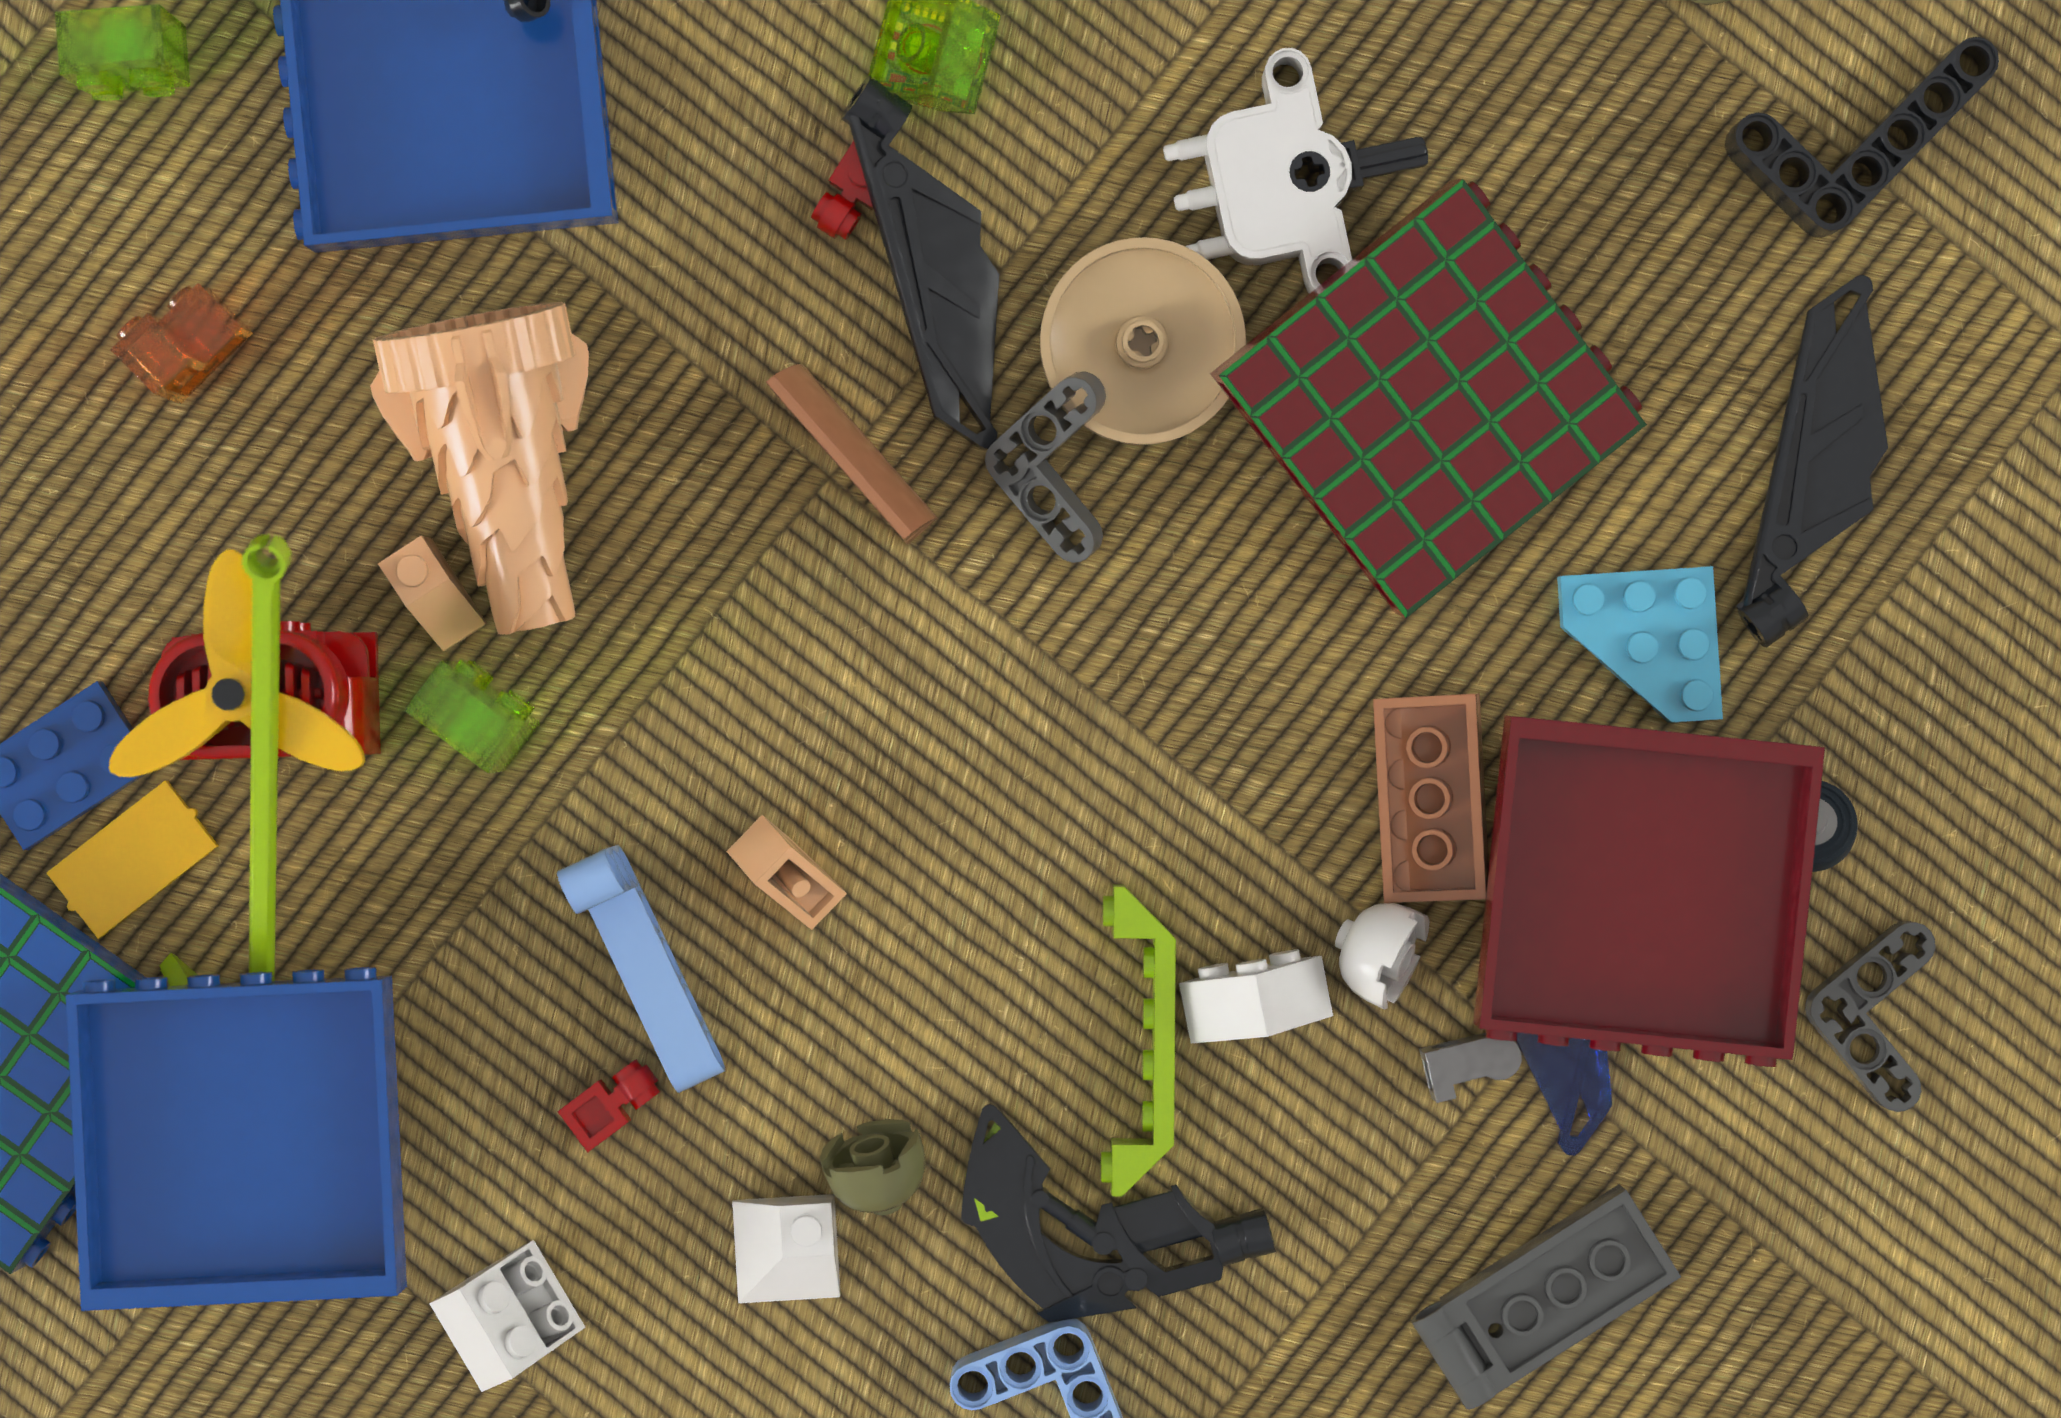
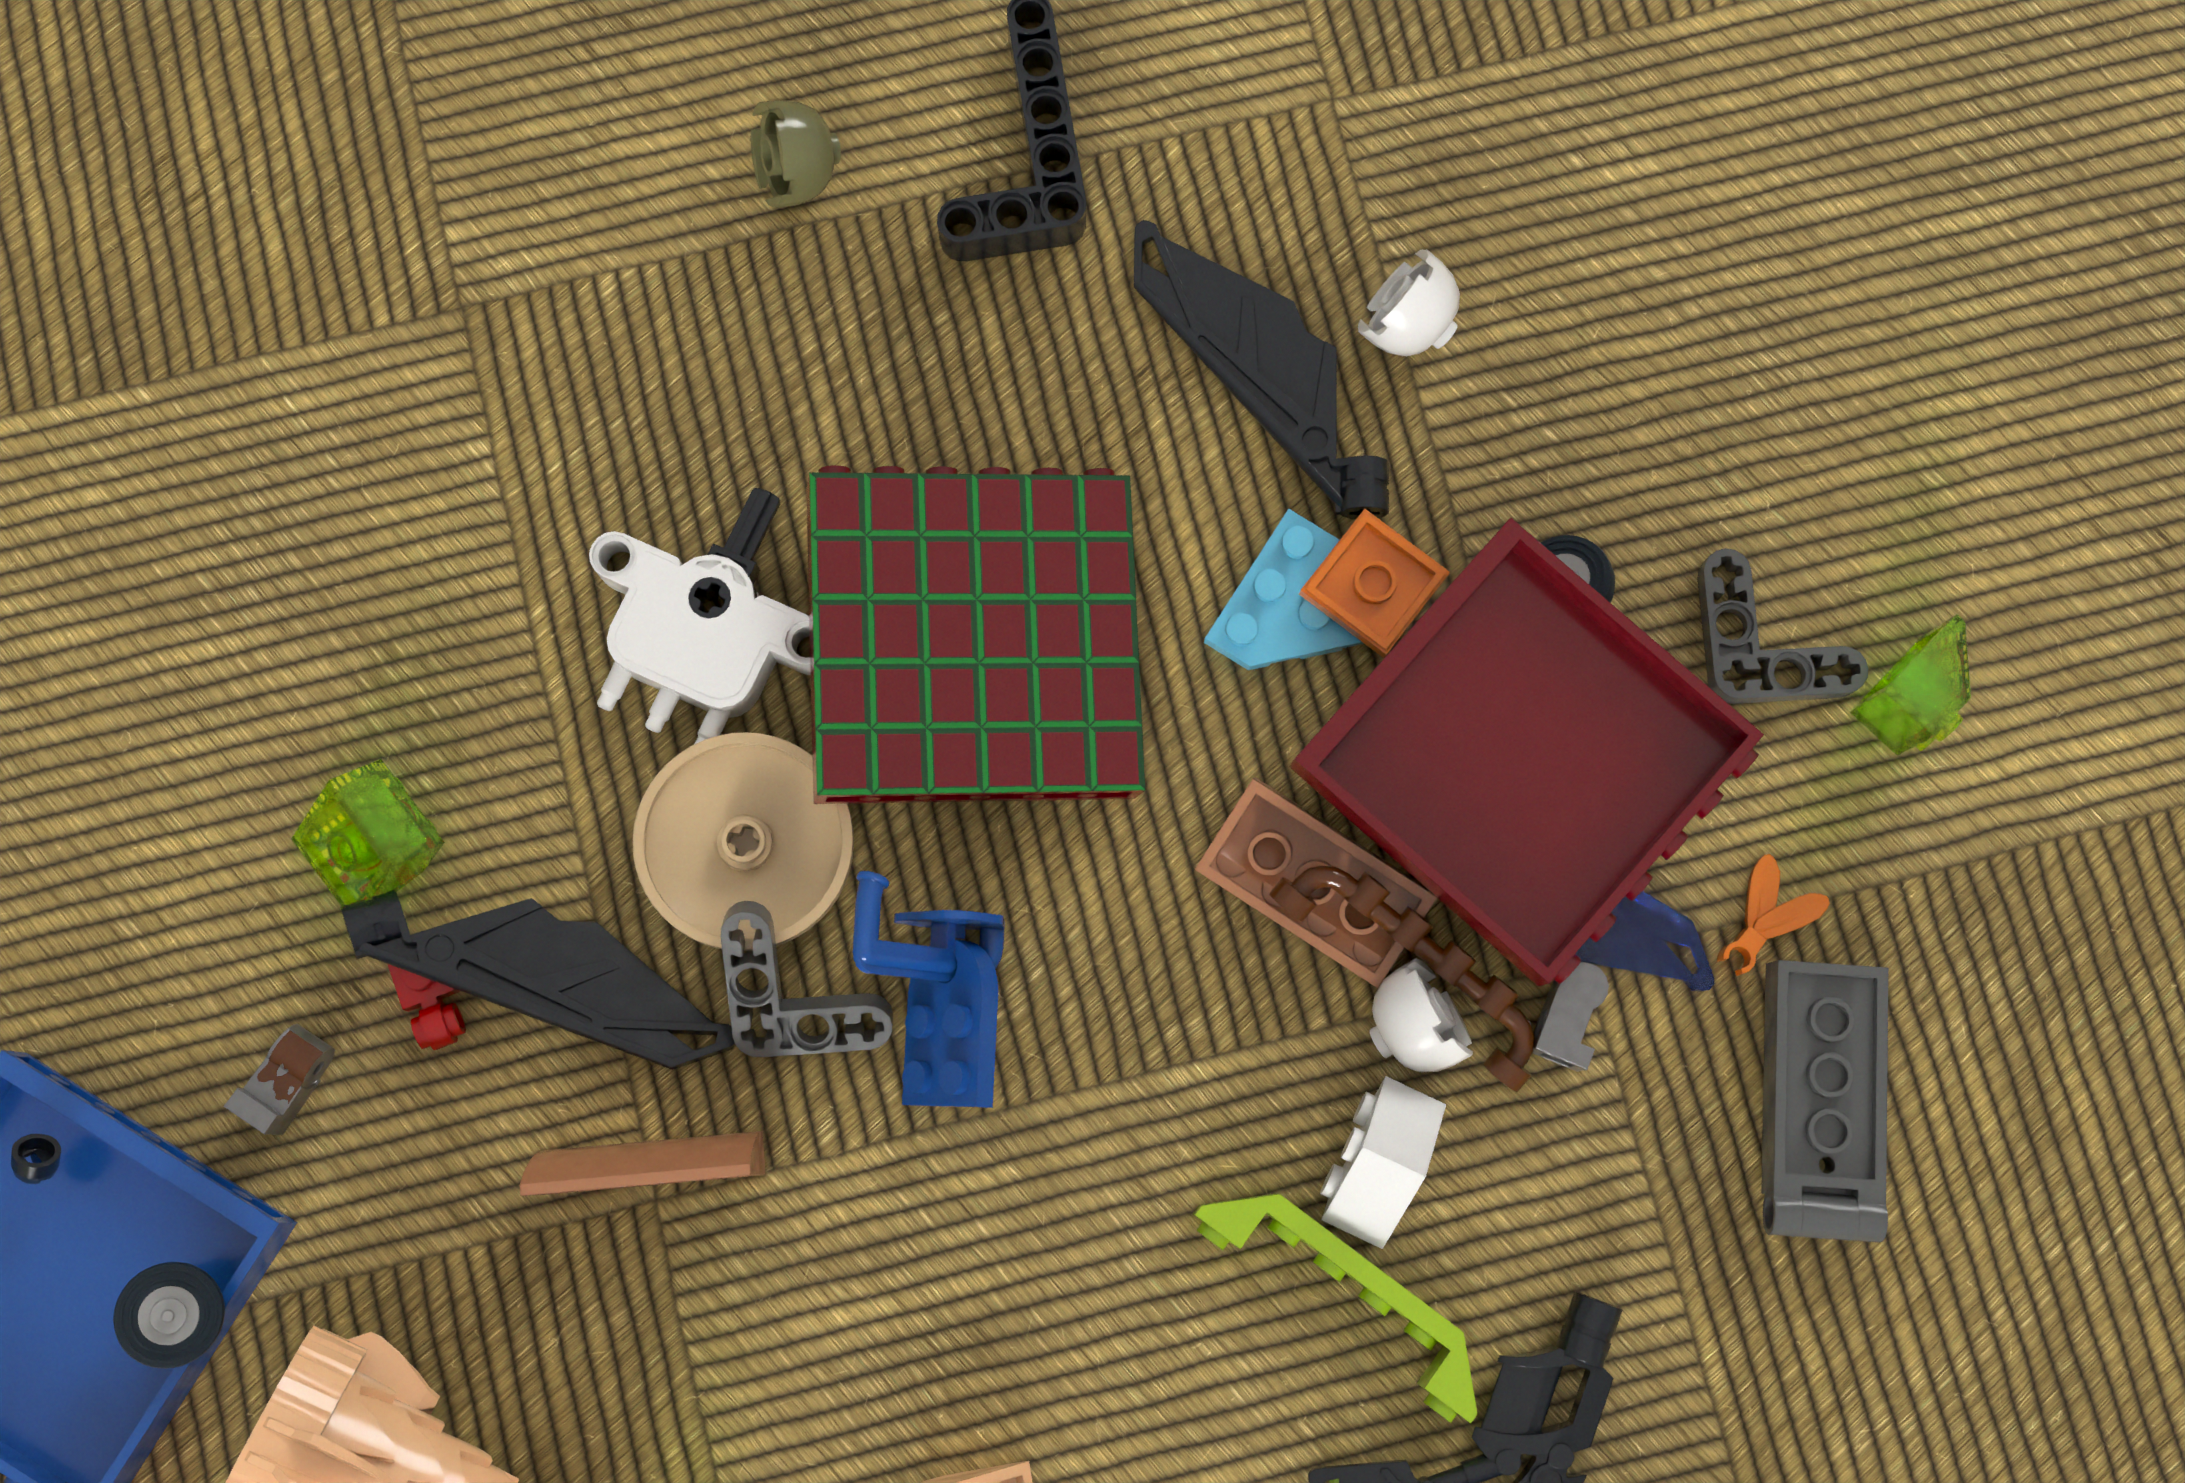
camera: 60 degrees left, 10 degrees down
none -> black wheel [113,1262,225,1369]
none -> flat silver leg [223,1024,335,1135]
none -> blue plate [852,871,1005,1108]
none -> reddish brown bar [1269,866,1535,1092]
none -> orange tile [1299,509,1450,658]
none -> white cylinder [1358,249,1460,356]
none -> orange piece [1717,854,1830,976]
none -> clear neon green slope [1850,614,1971,756]

